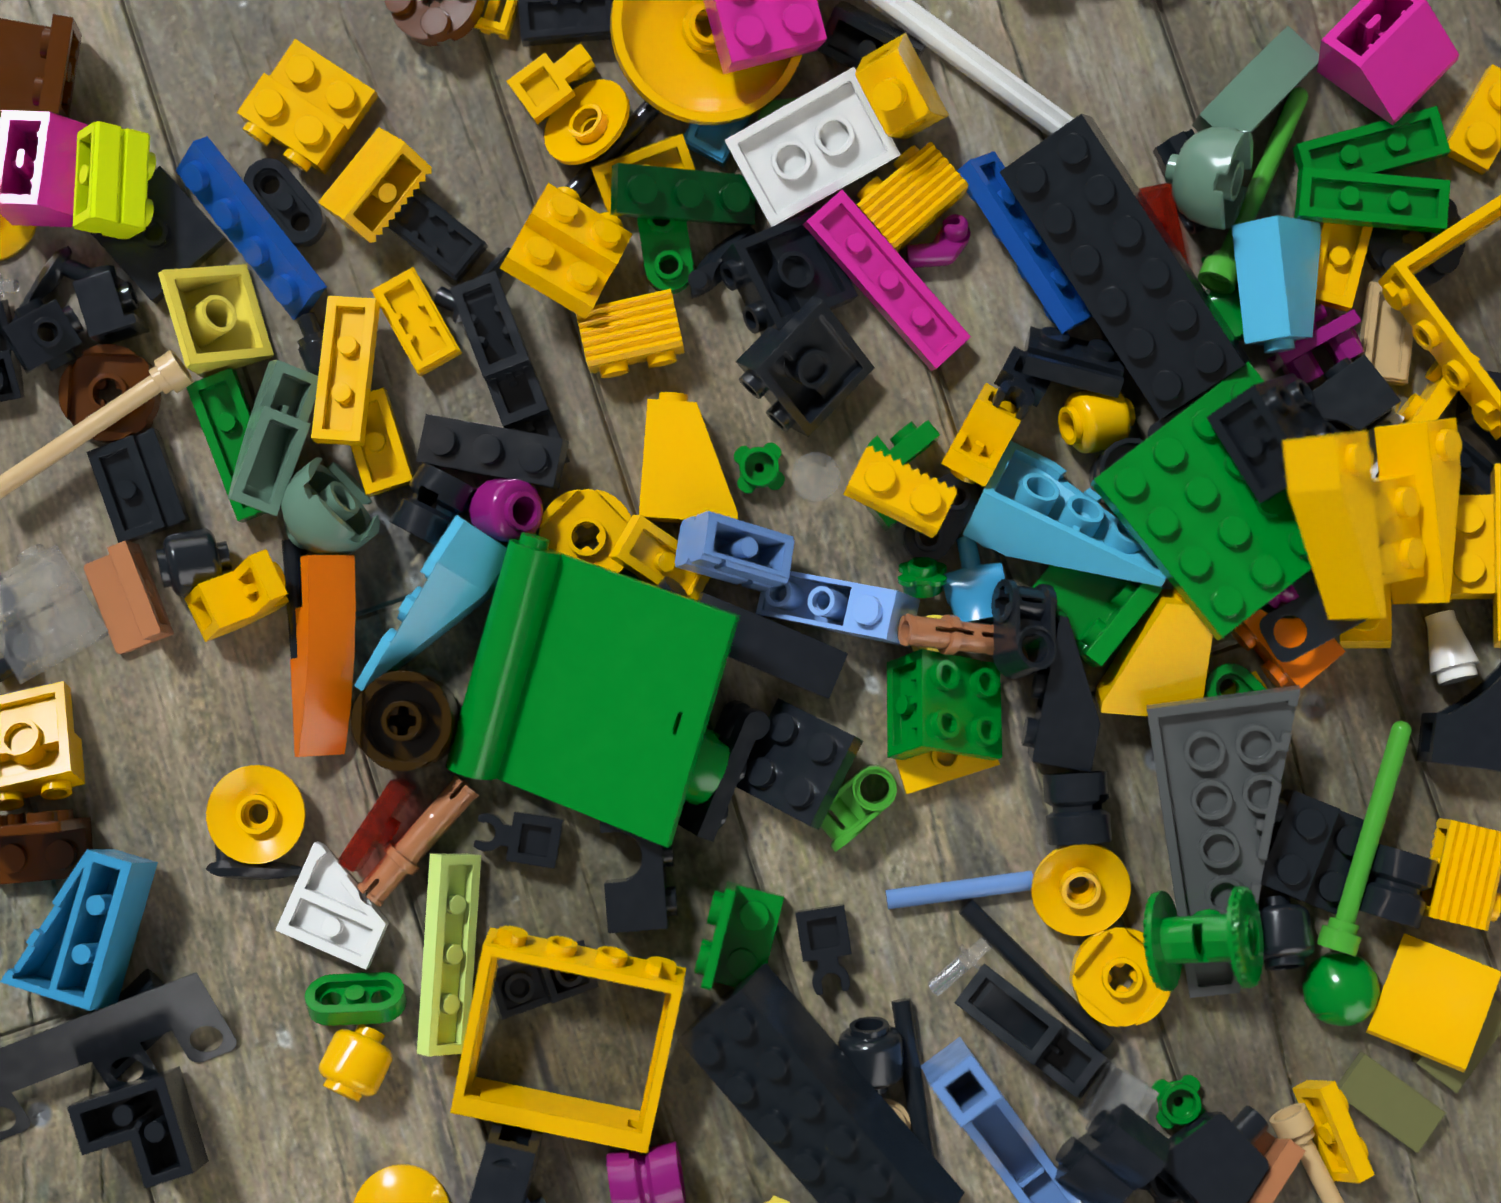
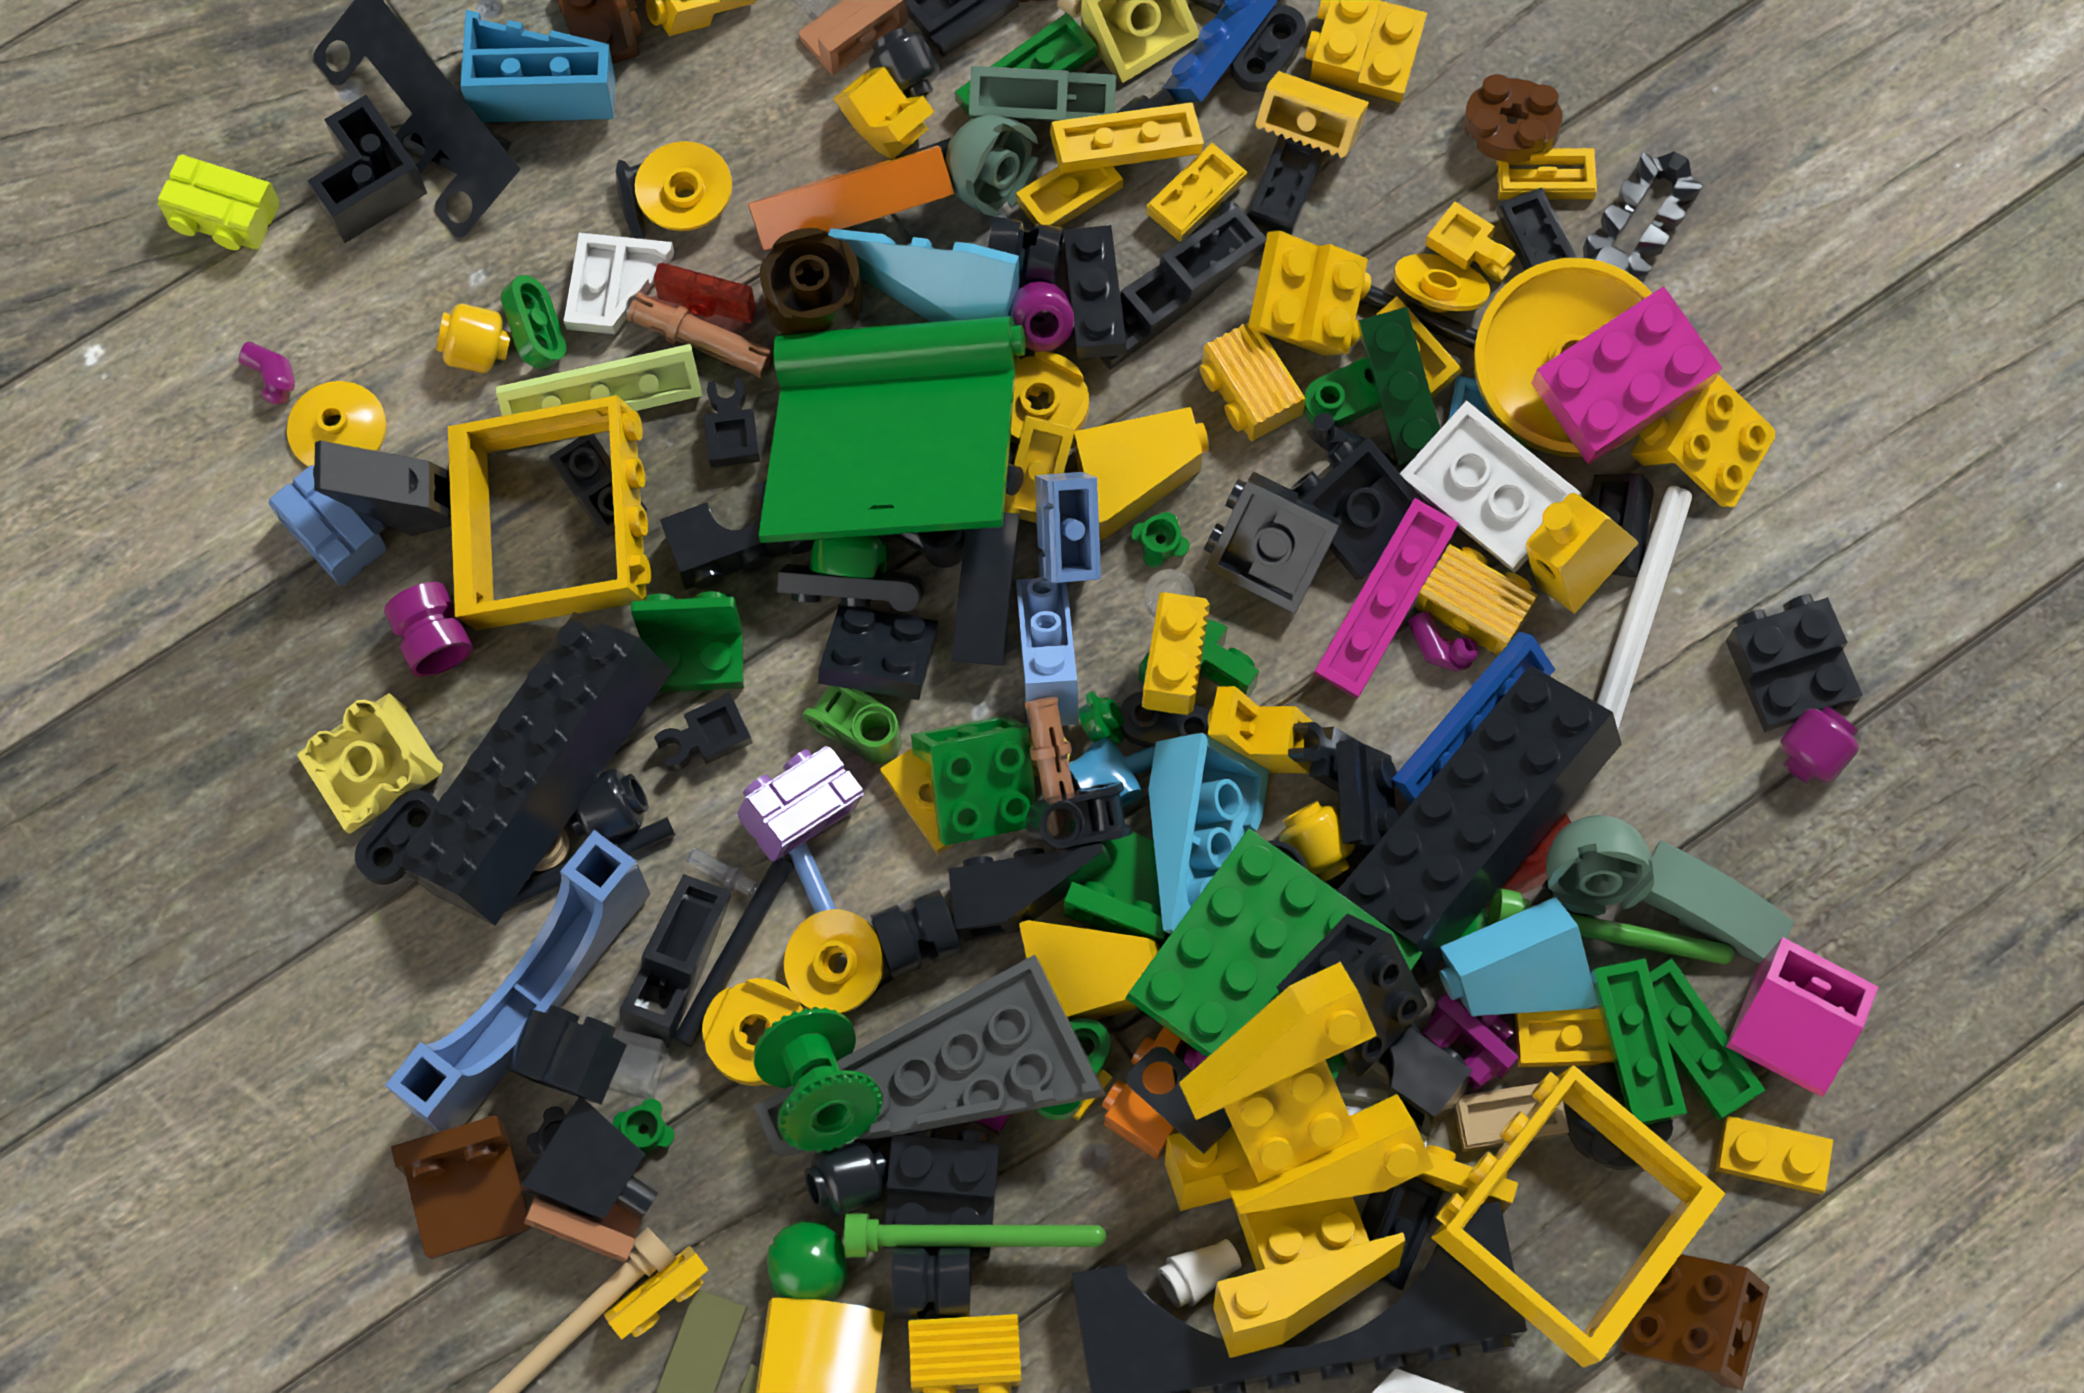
camera: 70 degrees right, 15 degrees down
none -> brick [737,746,864,862]

